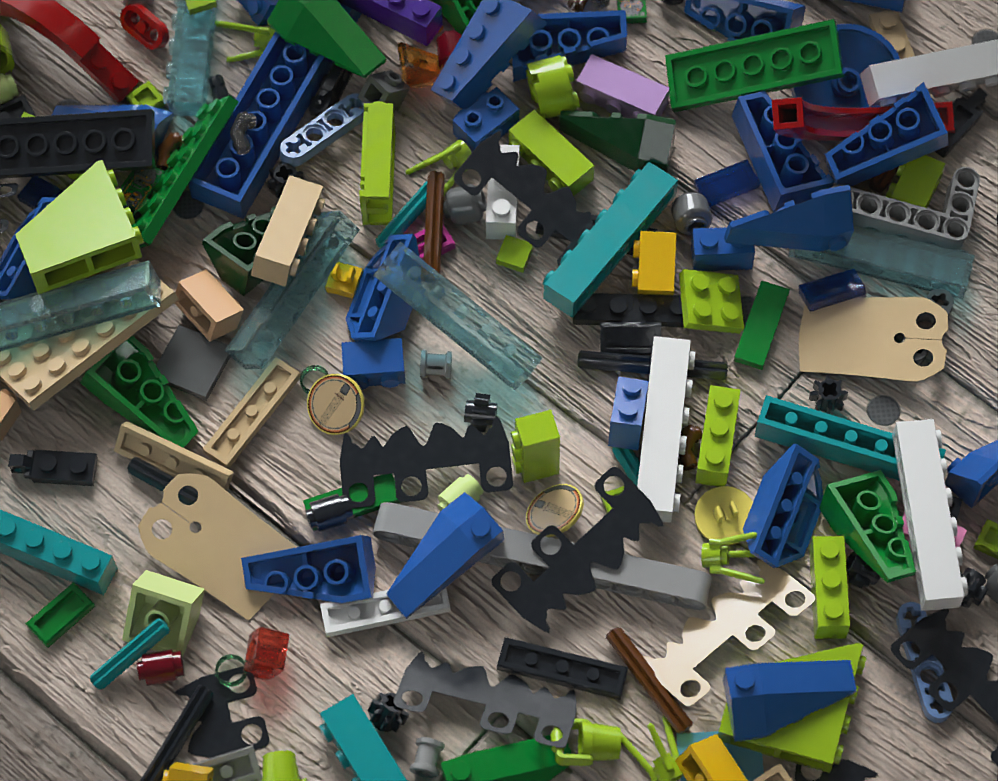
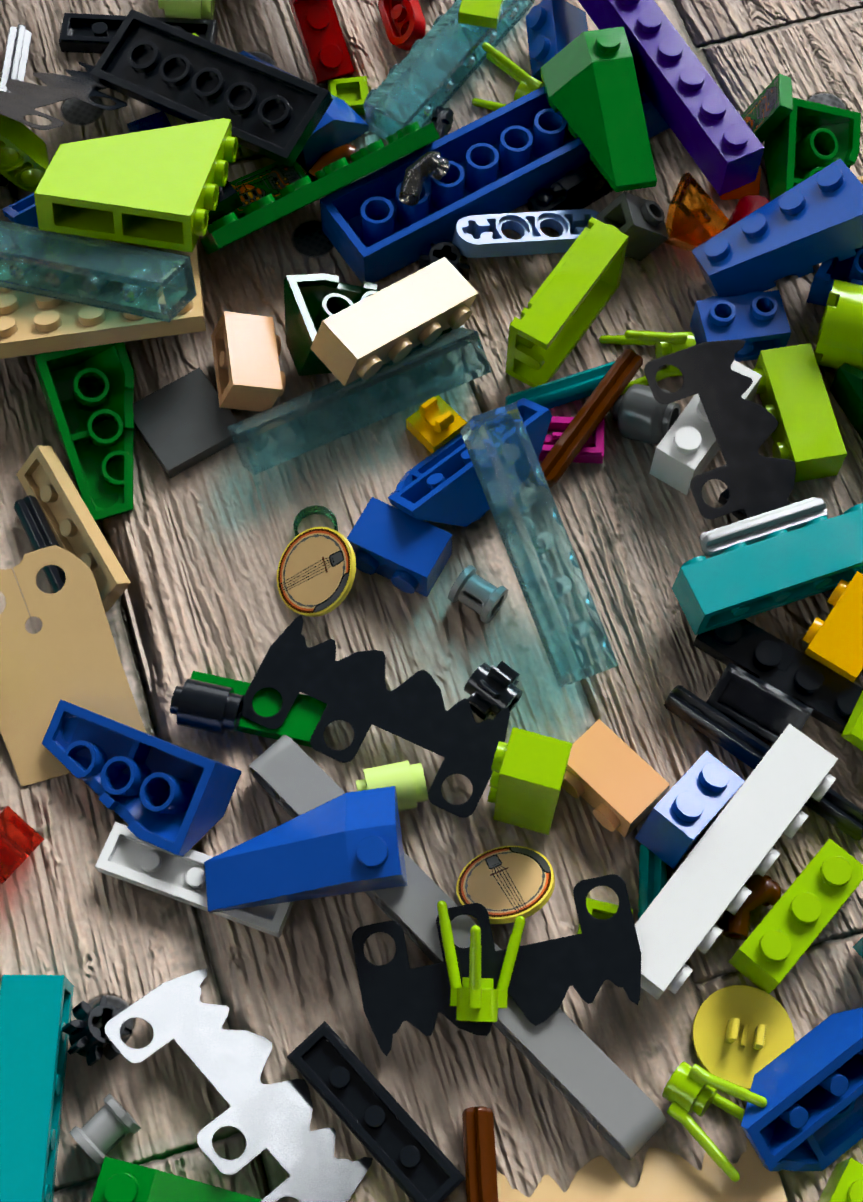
camera: 30 degrees right, 0 degrees up
tan plate [202,357,301,469] -> none
lime tile [496,235,534,273] -> none
none -> lime plant [437,900,525,1022]
none -> light nougat brick [562,719,670,837]
none -> light grey axle [699,497,828,557]

